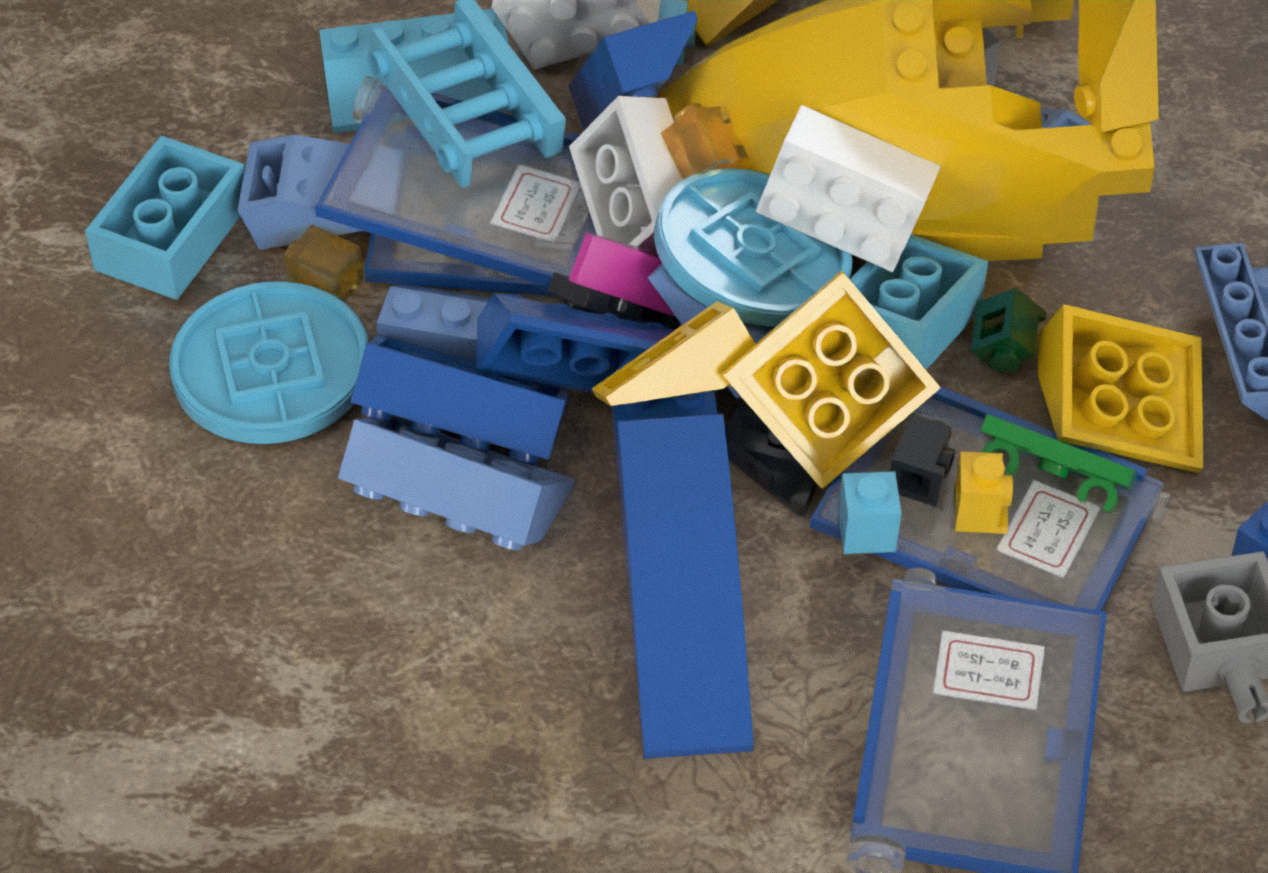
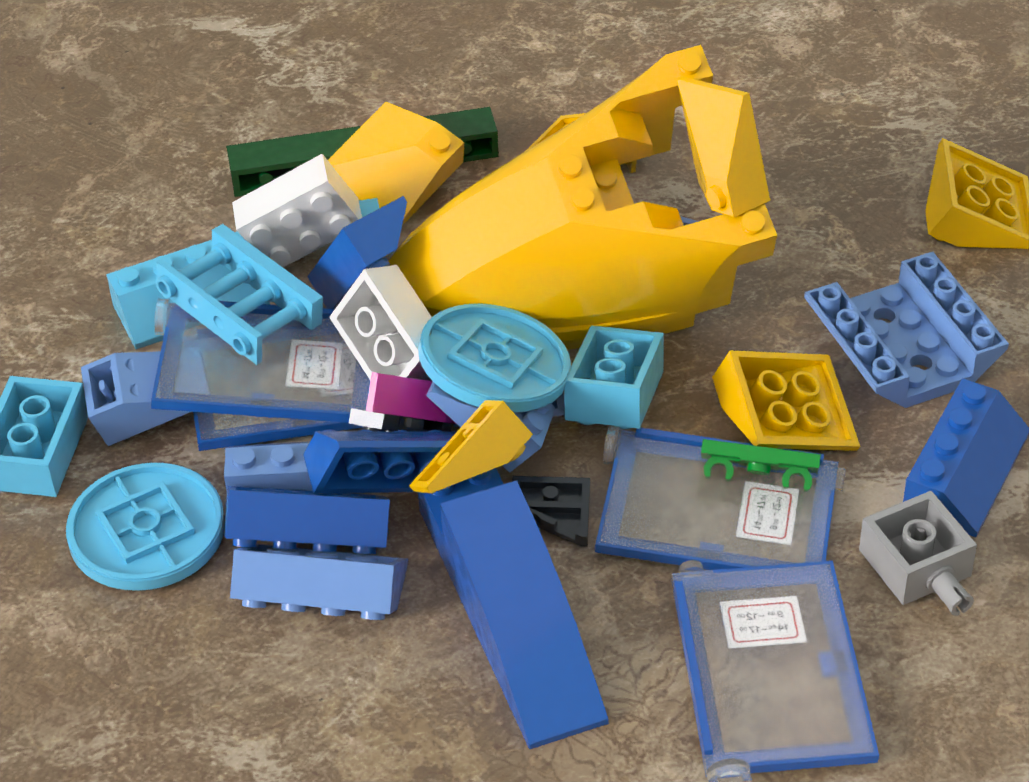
camera: 15 degrees left, 5 degrees down
clear yellow brick [284,225,364,302] -> none
clear yellow brick [661,103,749,179] -> none
yellow slope [722,271,941,489] -> none
white brick [755,105,941,272] -> none
medium azure brick [838,472,902,554] -> none
black brick [890,414,956,507] -> none
yellow brick [954,451,1013,534] -> none
dark green brick [971,287,1047,373] -> none

